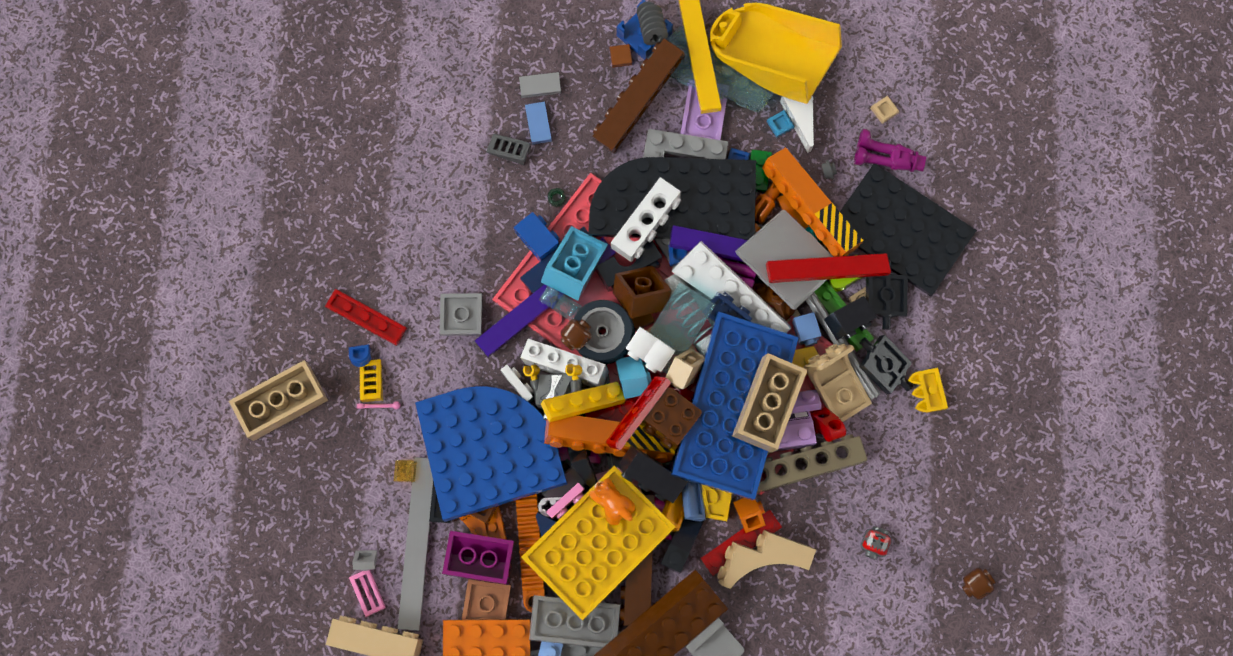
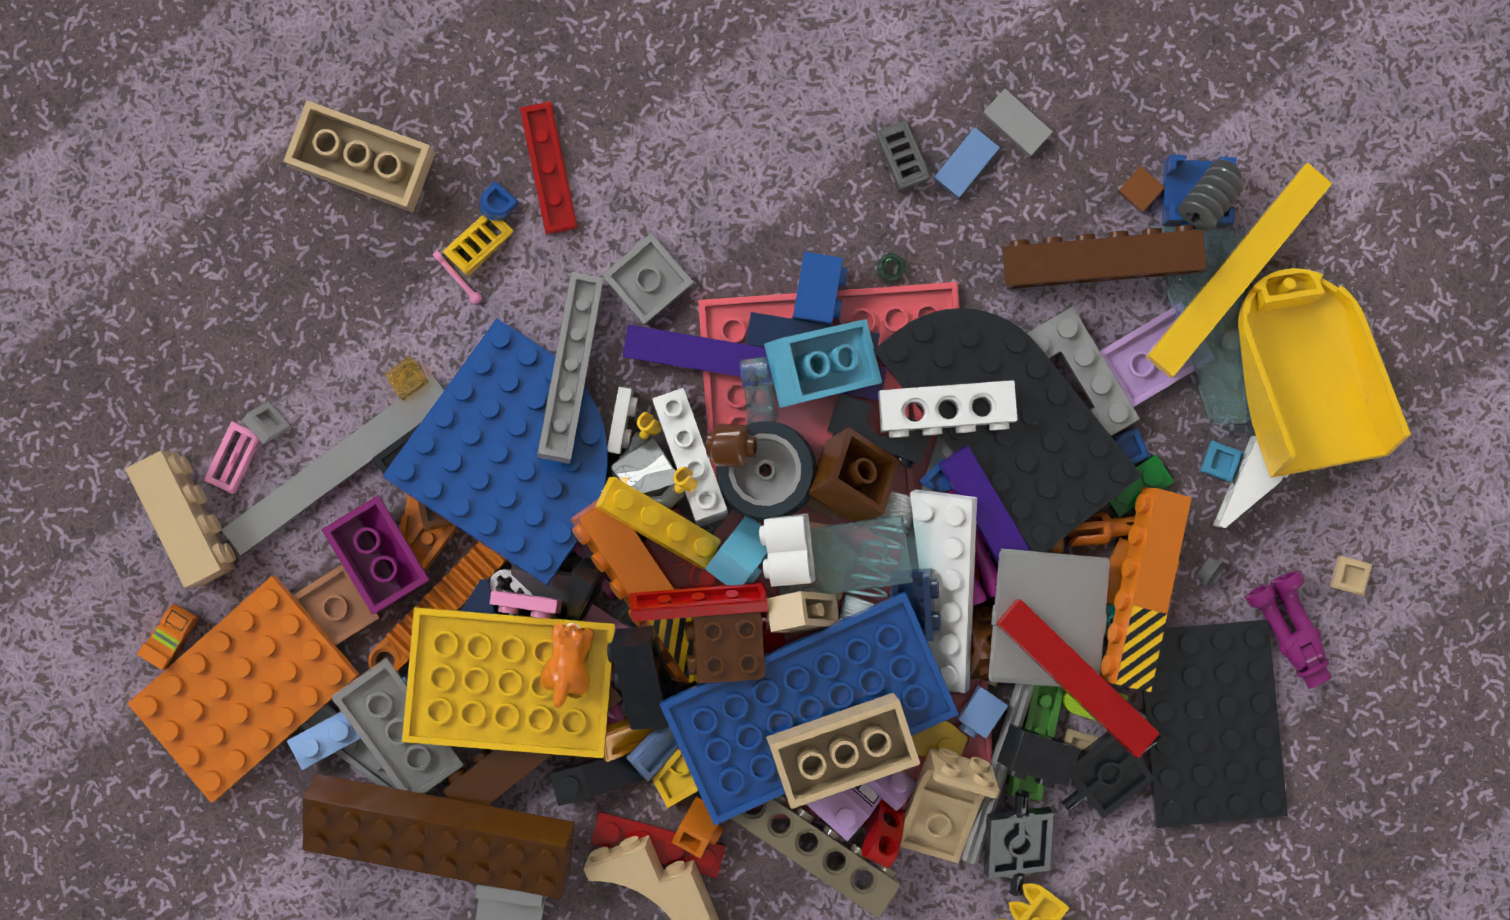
camera: 50 degrees right, 10 degrees up
none -> light grey plate [537,272,603,464]

